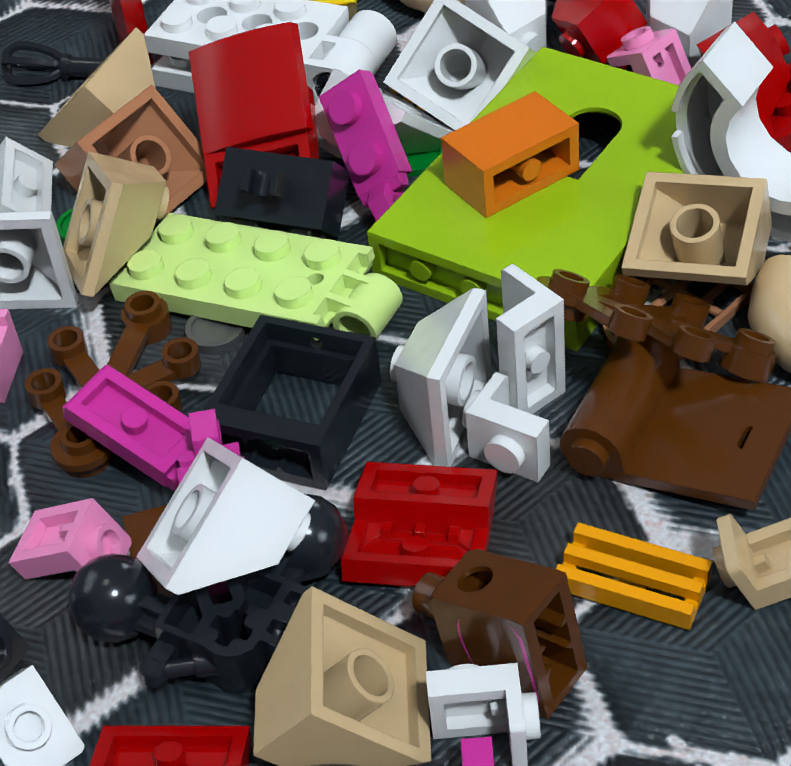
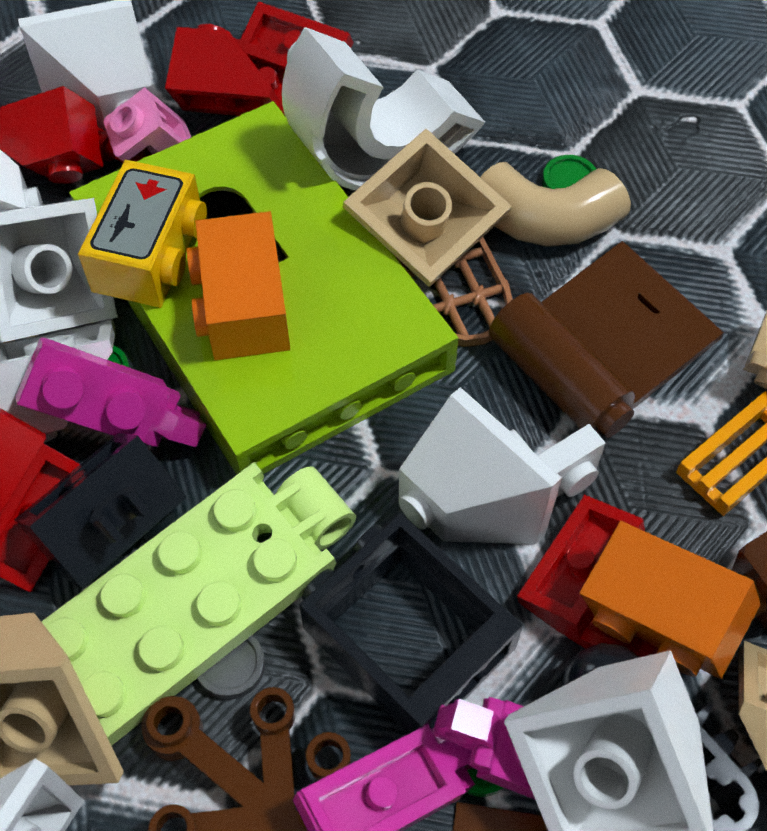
camera: 70 degrees left, 15 degrees up
white panel [496,264,566,414] -> none
reddish brown plant [536,269,778,382] -> none
none -> brick [78,159,207,308]
none -> orange brick [579,521,761,679]

